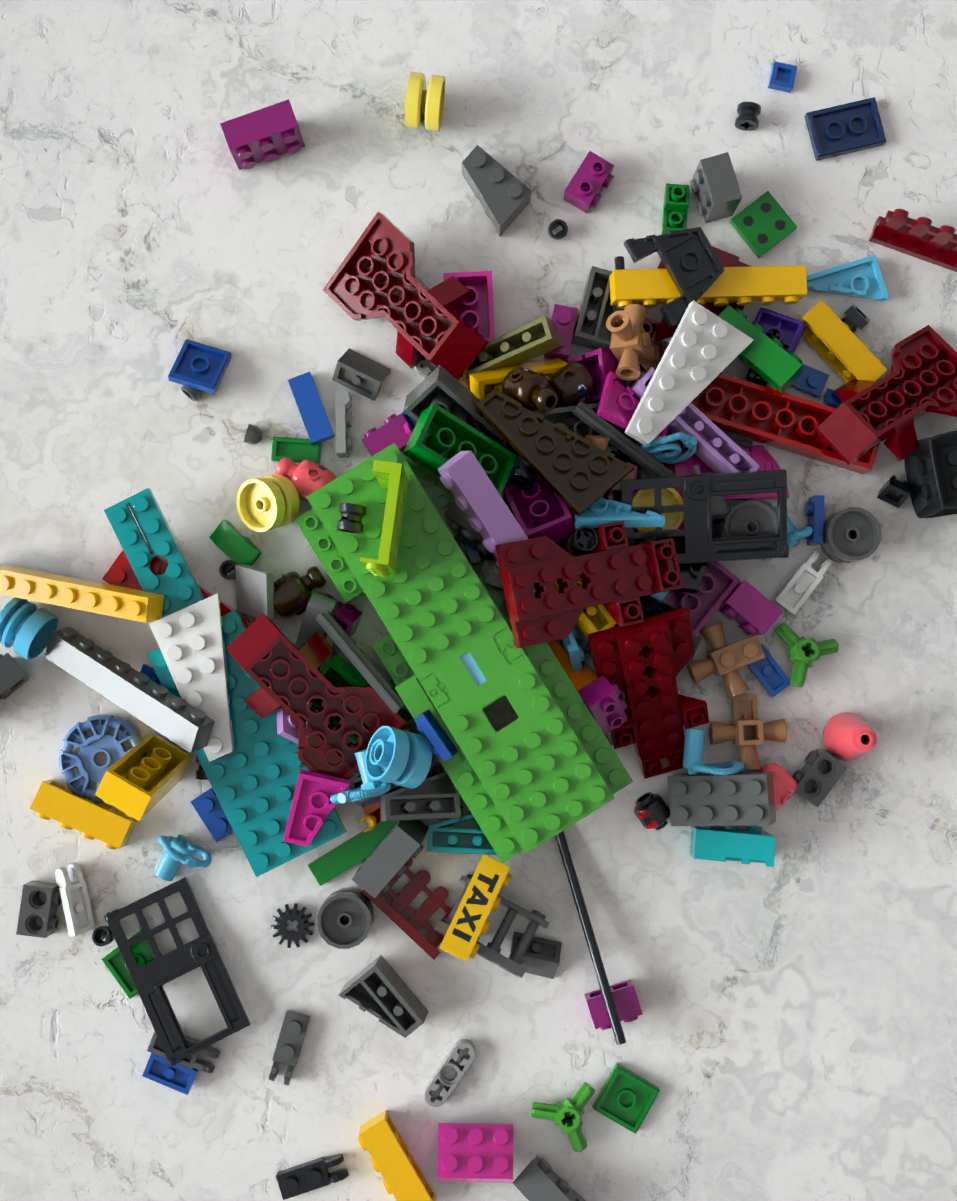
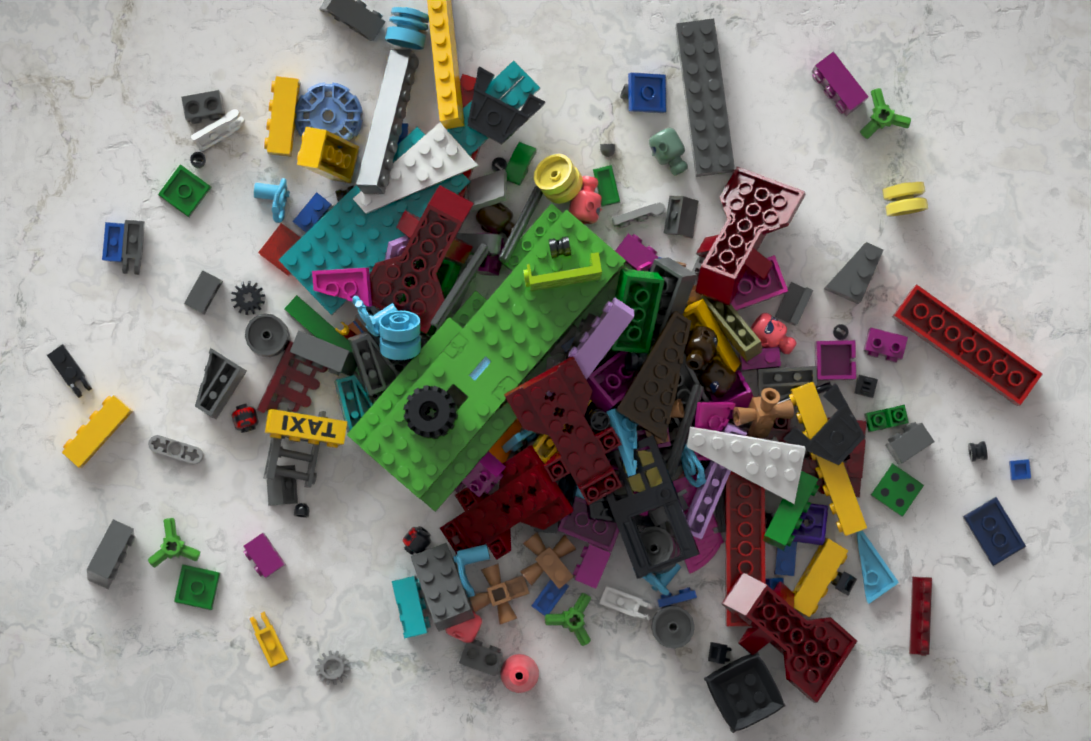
camera: 75 degrees right, 0 degrees up
black door [104,877,251,1067] -> none
dark grey hinge [269,1010,311,1085] -> none
blue tile [288,372,335,446] -> none
blue plate [415,709,458,762] -> none
dark pink brick [437,1123,513,1183] -> none
black piece [555,831,626,1045] -> none
none -> dark grey panel [184,270,223,315]
none -> head [231,404,259,433]
none -> yellow hinge [250,611,289,668]
none -> clear red tile [258,223,301,276]
none -> black hinge [294,503,310,518]
none -> light grey gear [315,650,350,685]
none -> black wheel [403,385,458,439]
none -> black wing [467,66,546,145]
none -> dark grey axle [499,186,543,264]
none -> sand green piece [649,127,688,176]
none -> dark grey brick [675,18,735,177]
none -> coral piece [751,313,797,354]
none -> dark grey panel [775,282,813,326]
none -> magenta piece [815,340,856,381]
none -> black tile [854,375,878,398]
none -> bright green bush [860,88,911,139]
none -> red brick [892,284,1043,406]

